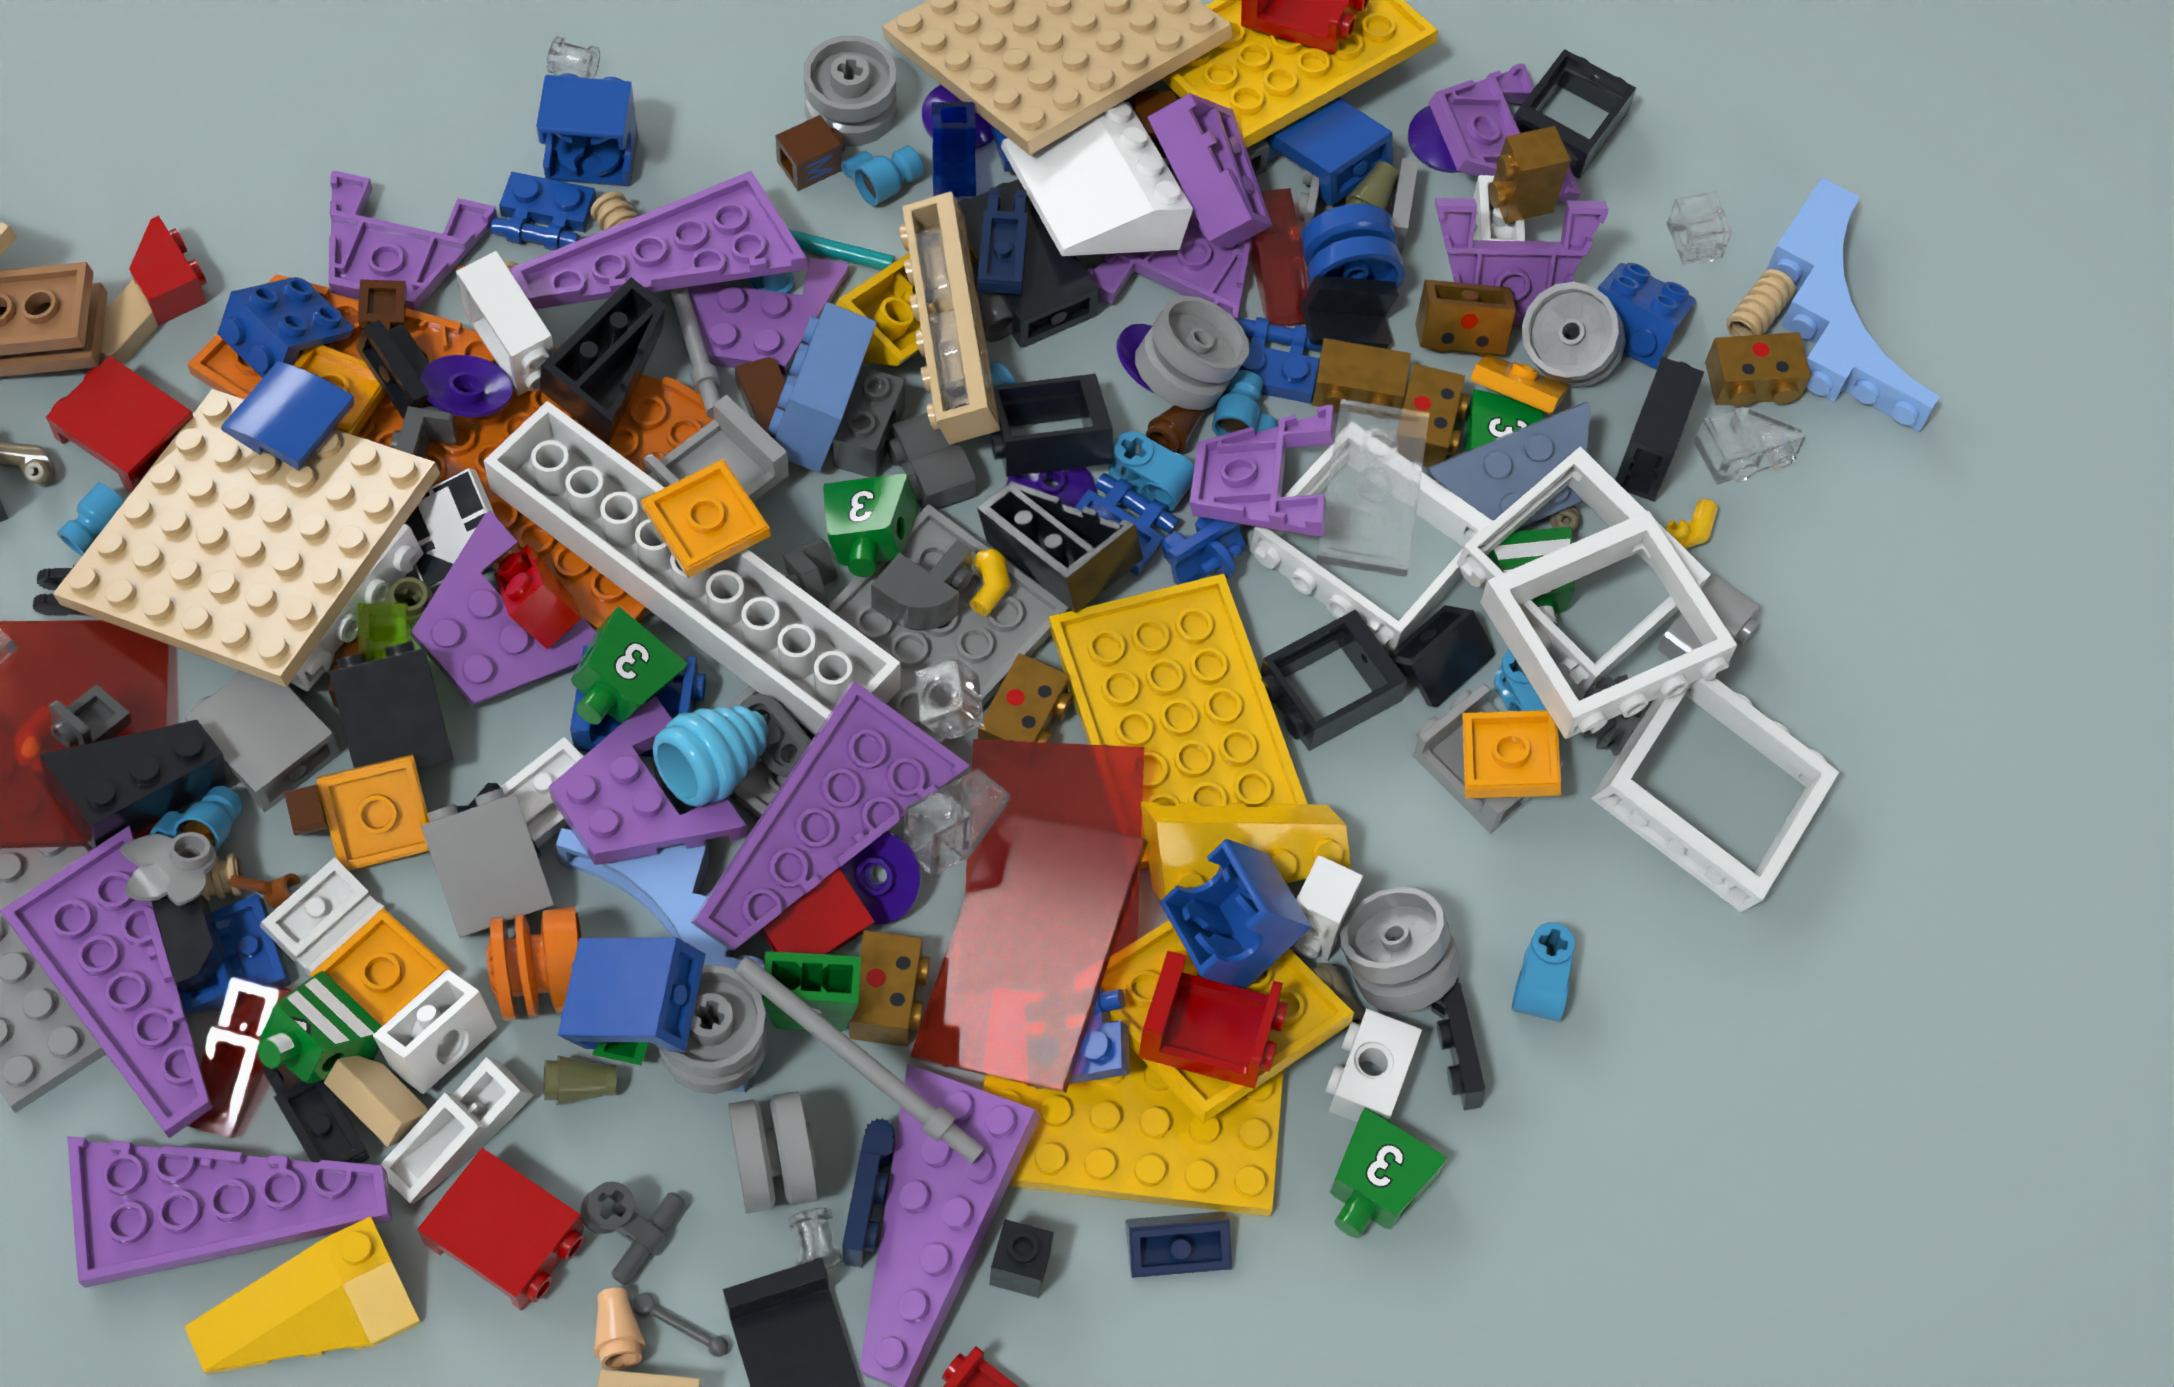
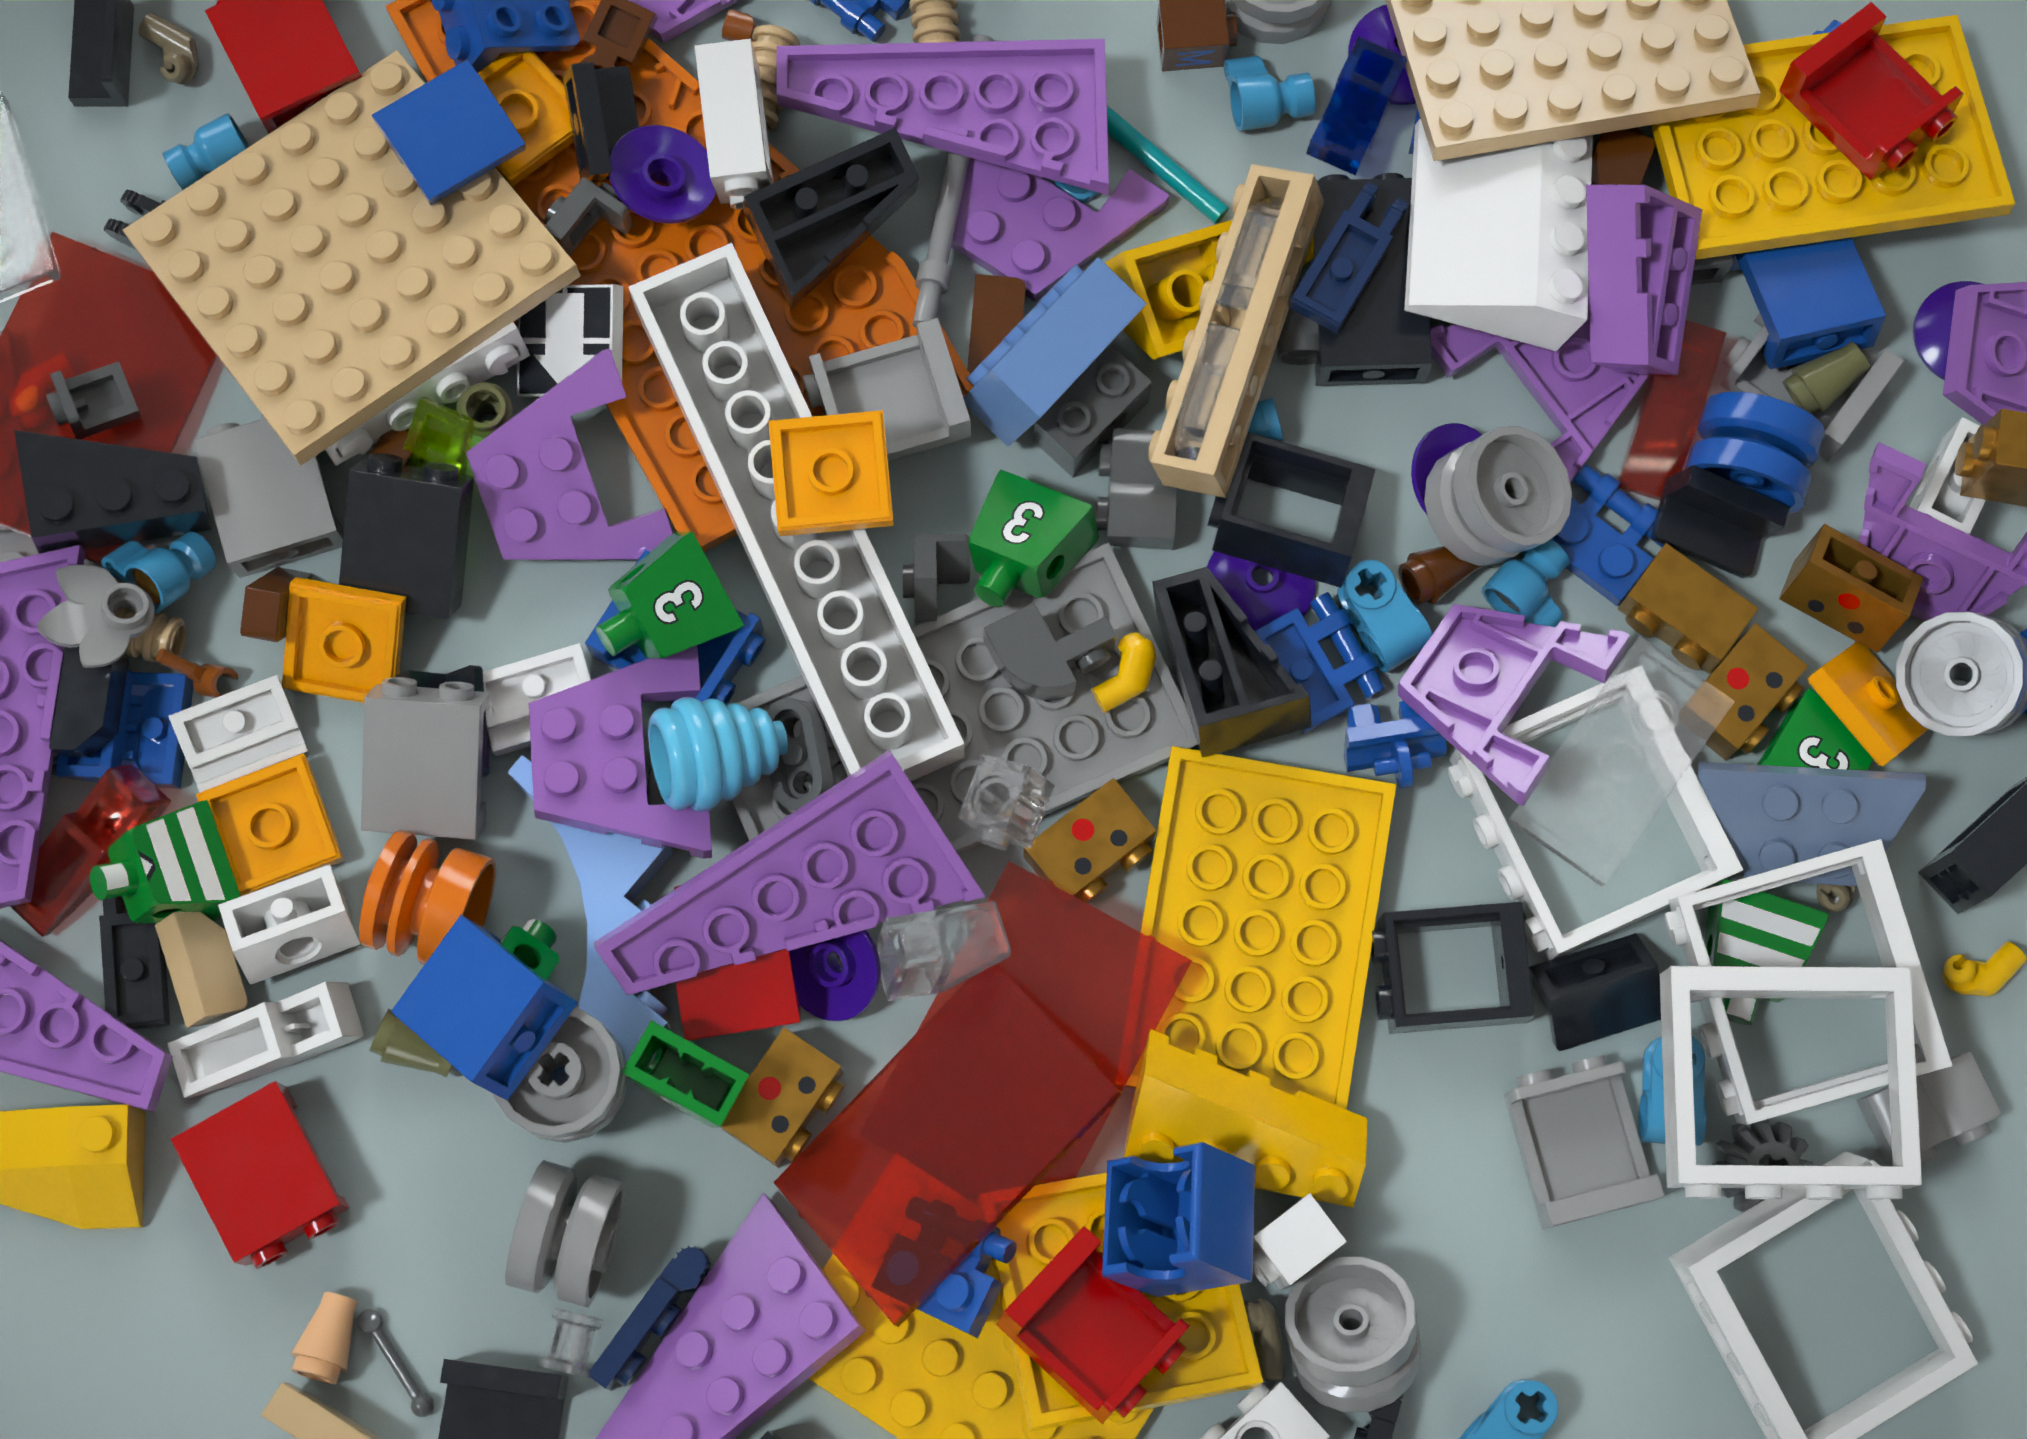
camera: 30 degrees right, 15 degrees up
red slope [494,544,582,650] -> none
dark grey piece [580,1181,685,1285] -> none
light grey bar [734,956,984,1164] -> none
light orange plate [1462,710,1561,799] -> none

